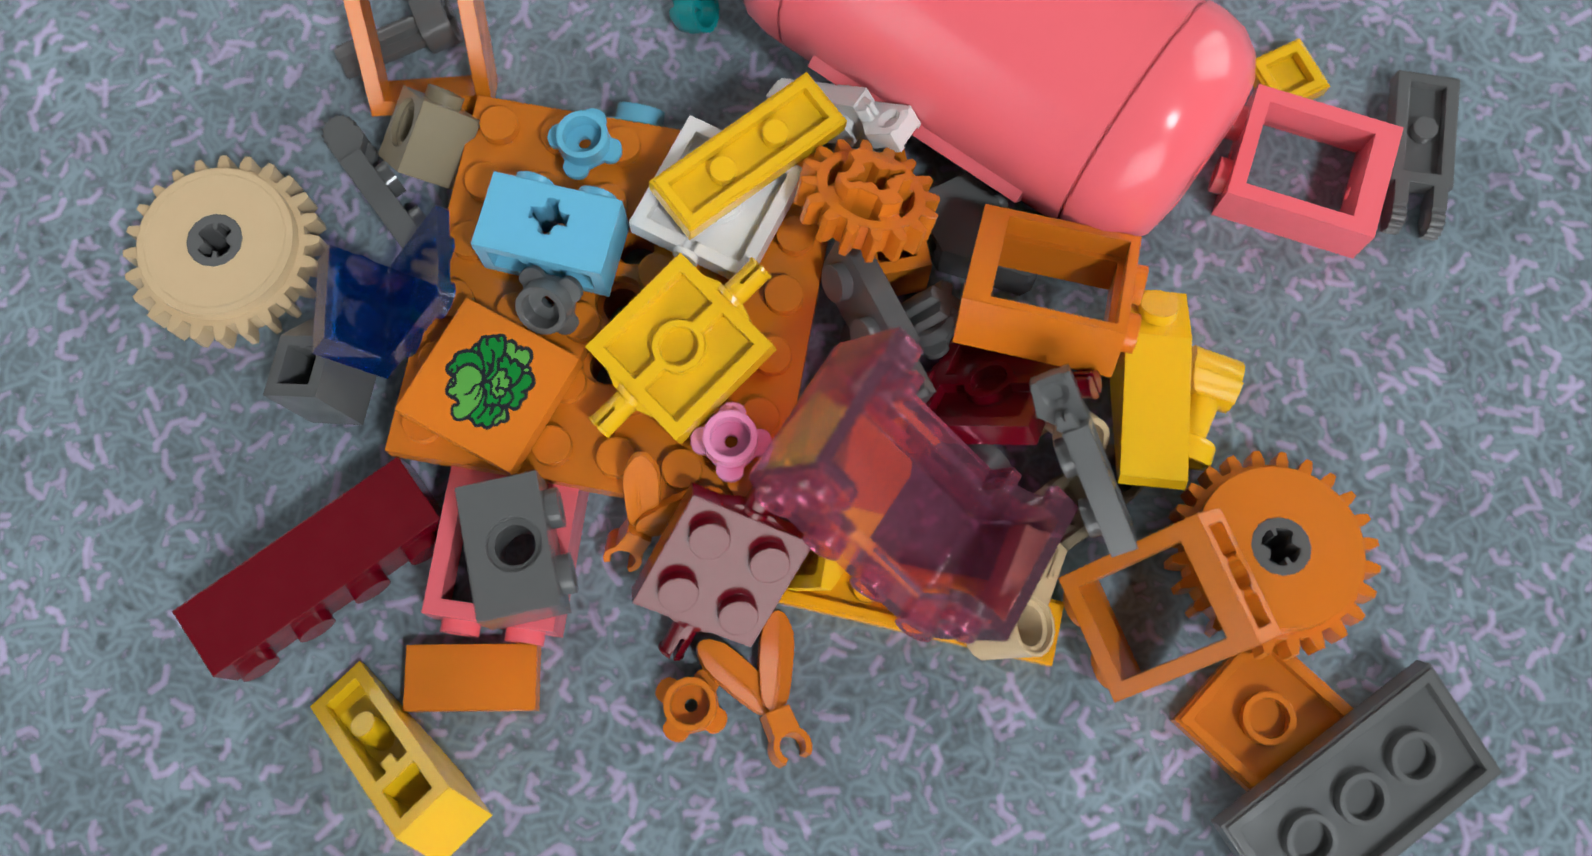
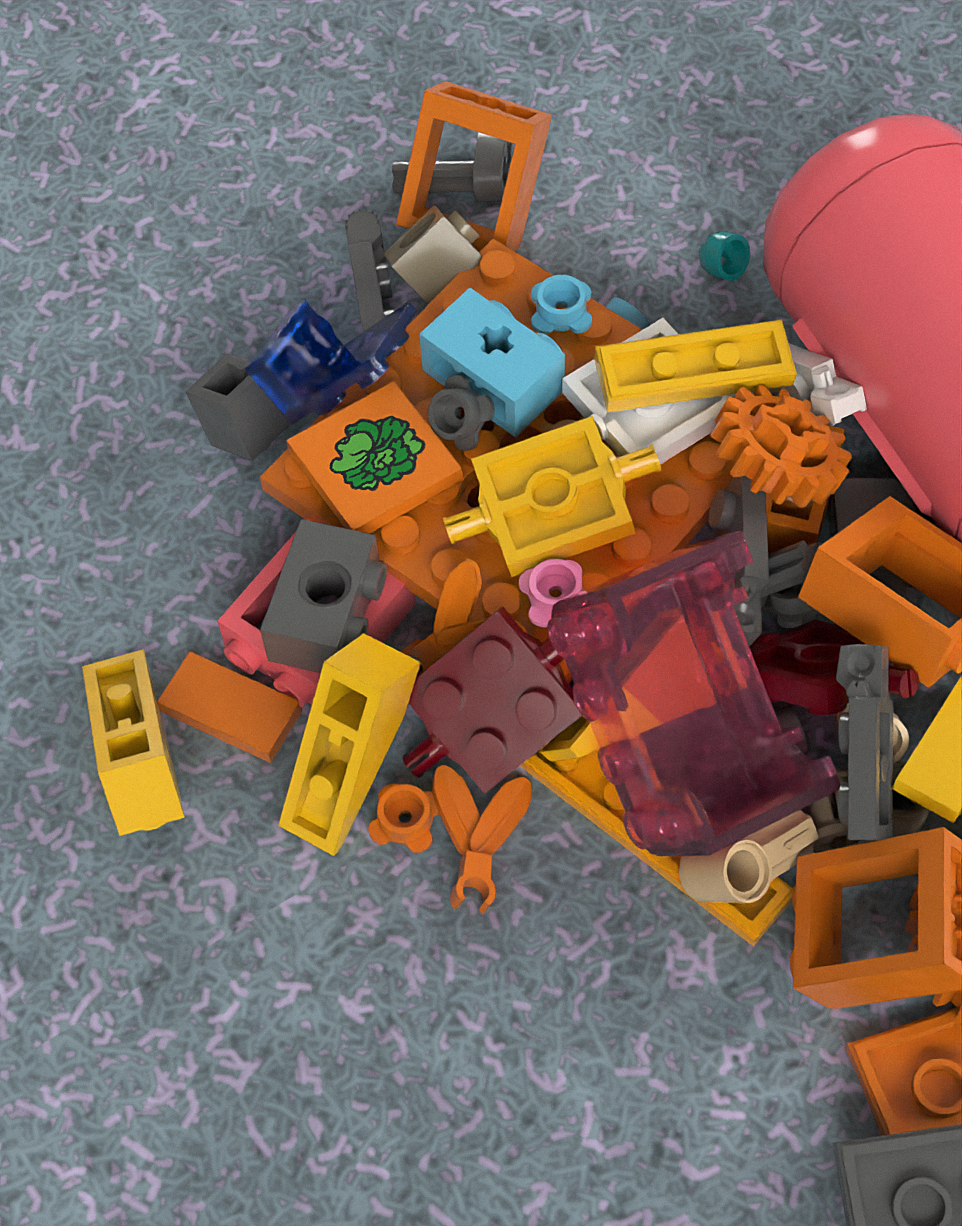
camera: 30 degrees right, 15 degrees down
tan gear [123,155,329,349] -> none
dark red brick [172,456,442,682] -> none
none -> yellow slope [278,633,421,856]

